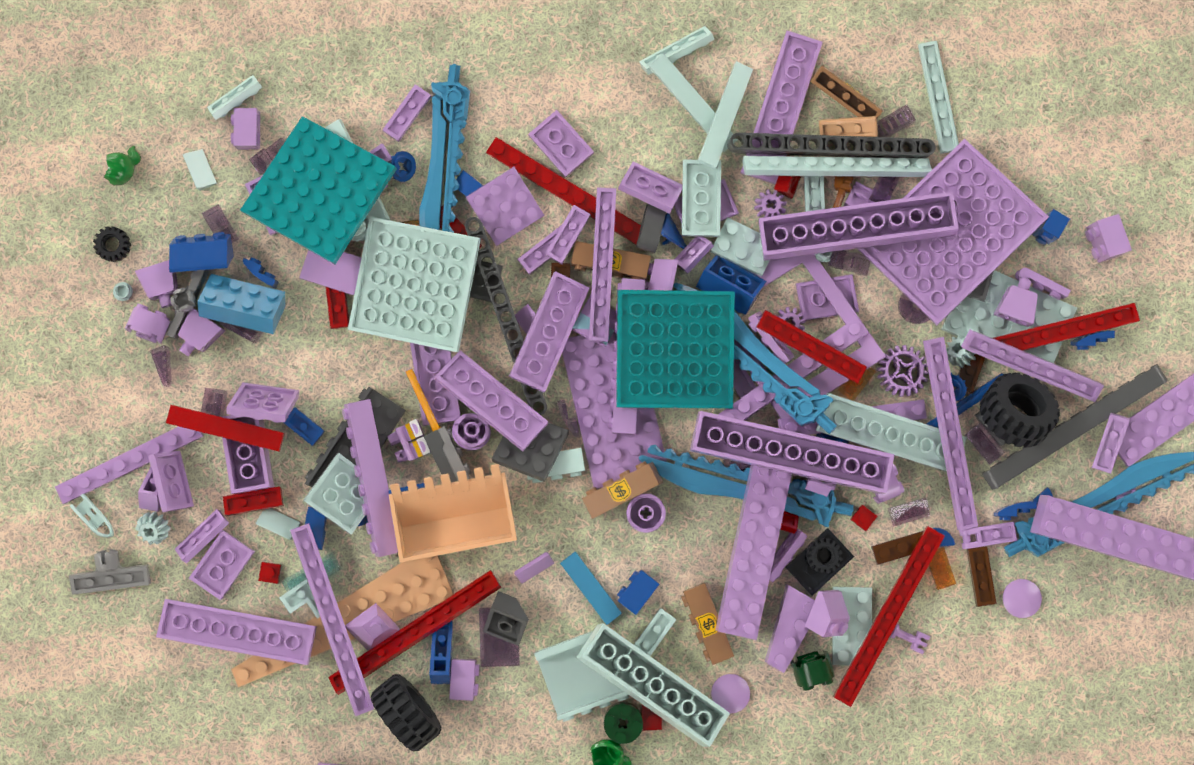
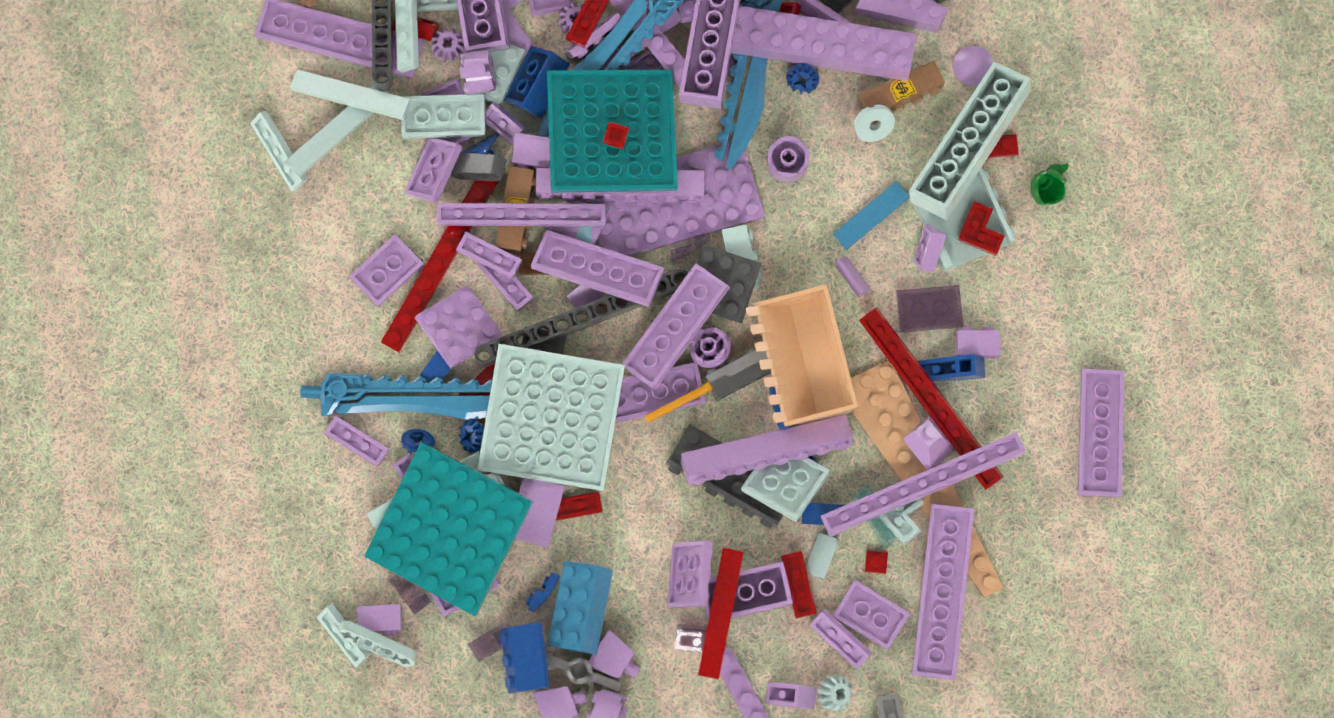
camera: 90 degrees left, 5 degrees down
lavender plate [148,451,194,512] -> none
slope [150,345,172,387] -> none
light aqua slope [183,149,217,191] -> none
clear purple slope [220,322,263,344] -> none
blue plate [283,407,325,446] -> none
black tyre [371,674,442,752] -> none
lavender hips [387,419,431,462] -> none
dark grey slope [483,591,529,646] -> none
medium nougat brick [582,461,663,519] -> none
dark green brick [604,702,643,744] -> none
blue brick [617,570,660,615] -> none
light aqua plate [634,608,676,656] -> none
none -> light aqua beam [337,621,417,667]
none -> blue gear [458,419,484,453]
none -> lavender brick [460,50,496,95]
none -> red plate [603,122,629,149]
none -> blue gear [786,63,819,95]
none -> light aqua tile [854,104,895,142]
none -> lavender slope [913,224,946,272]
none -> red plate [958,201,1005,256]

